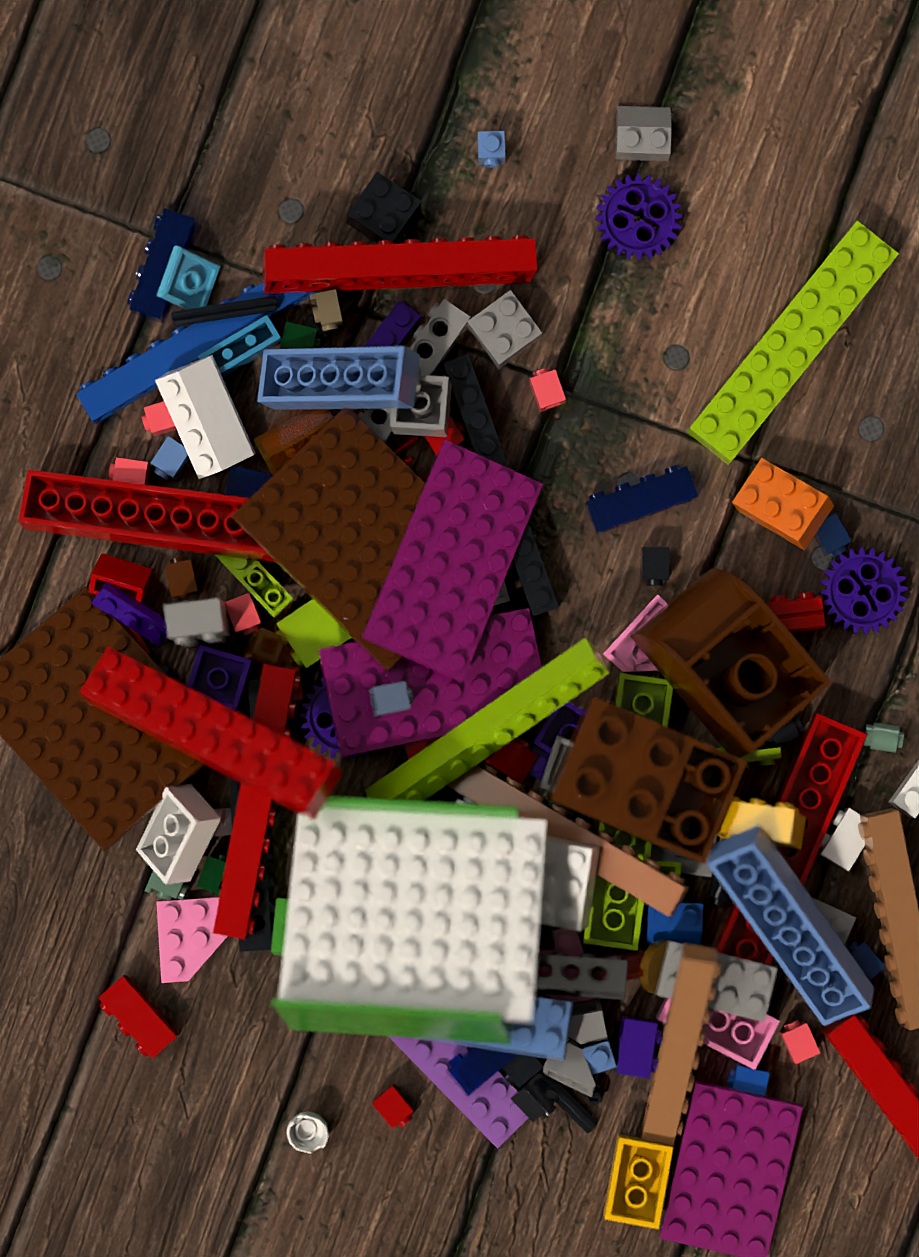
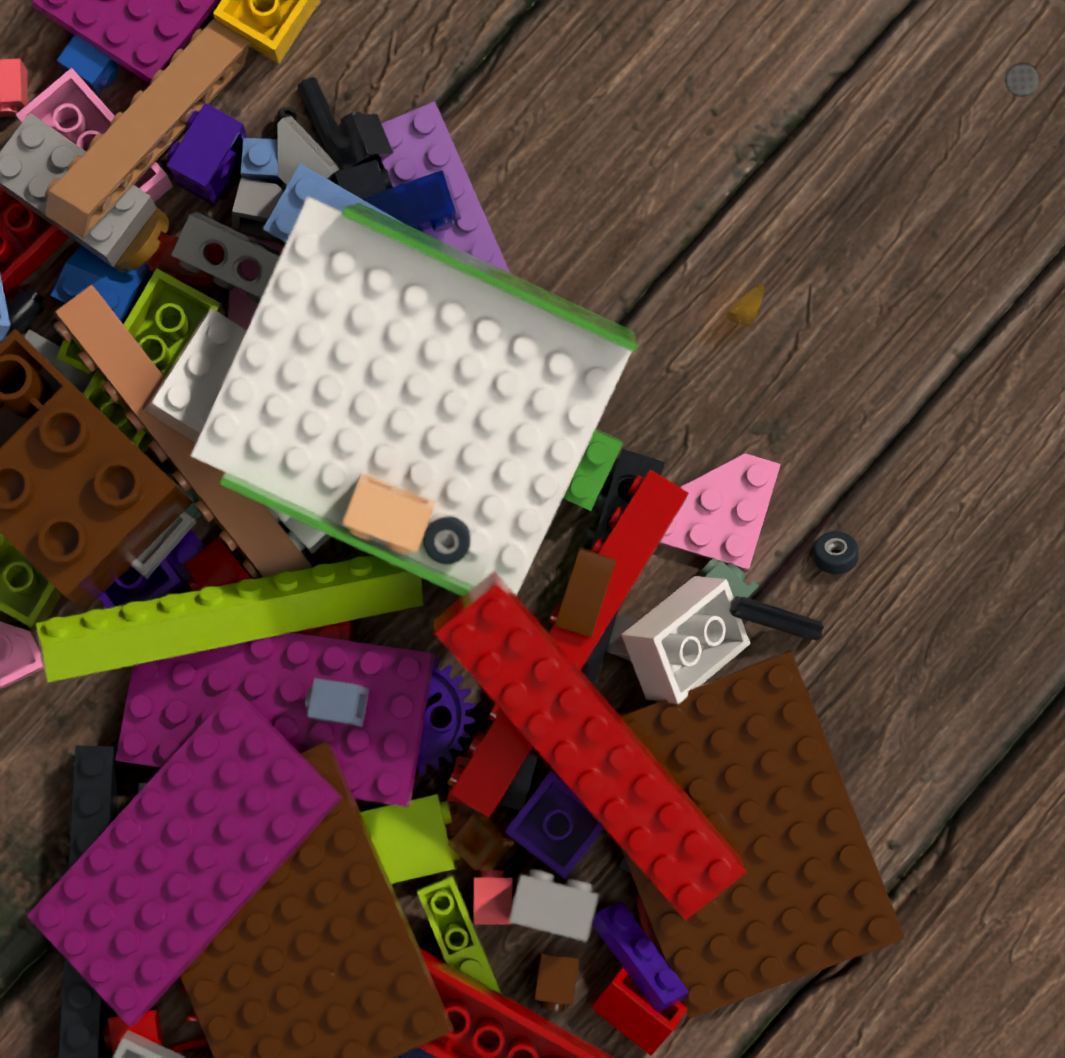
camera: 160 degrees left, 5 degrees down
red brick [98,974,179,1059] -> none
dark green brick [197,852,227,895] -> none
white hair [286,1111,329,1154] -> none
red brick [372,1084,414,1129] -> none
none -> light nougat brick [342,474,436,554]
none -> black wheel [423,516,471,564]
none -> reddish brown slope [555,548,617,638]
none -> clear yellow slope [726,283,765,327]
none -> black axle [729,596,824,641]
none -> black wheel [814,531,859,574]

